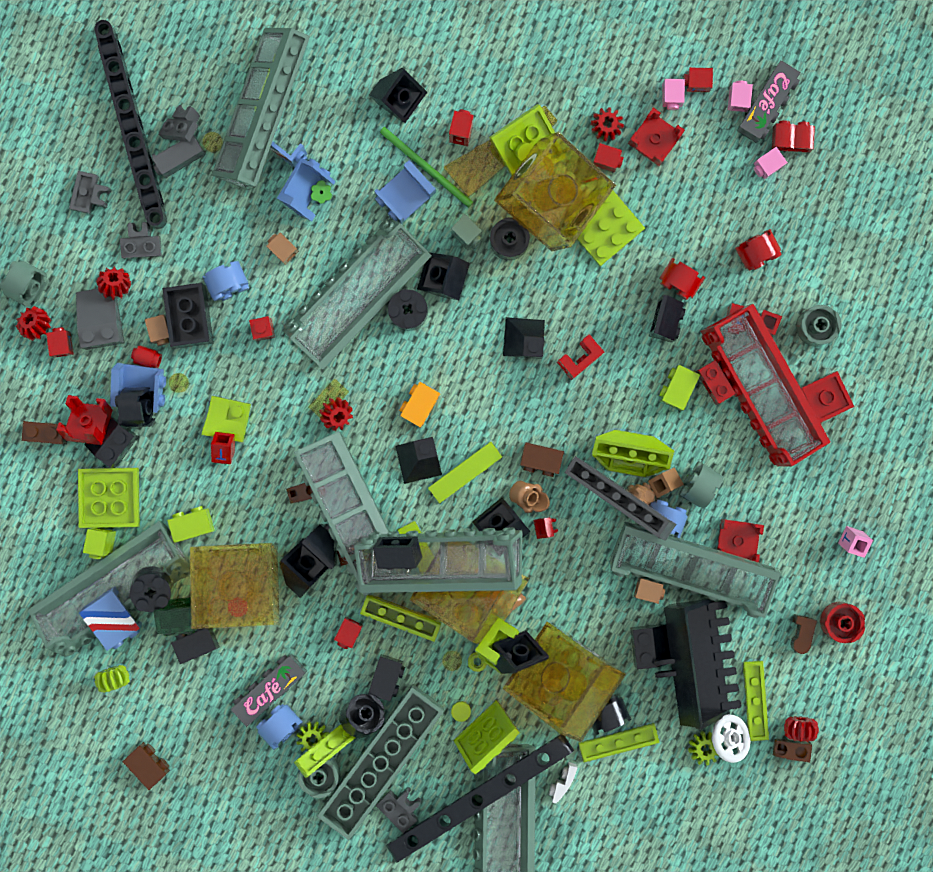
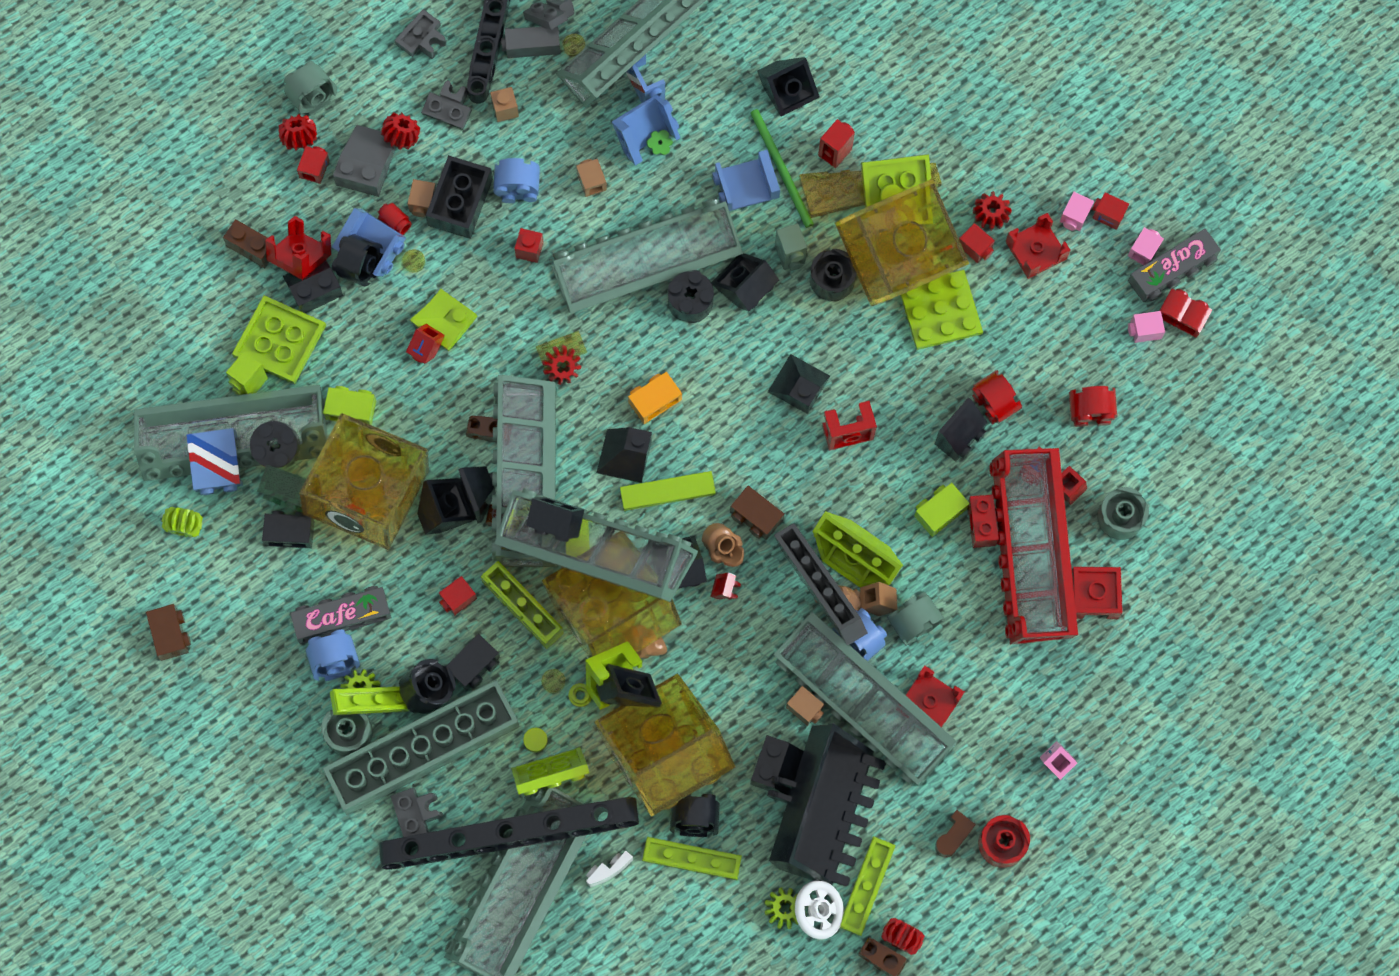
camera: 25 degrees right, 15 degrees down
none -> medium nougat brick [490,87,519,122]

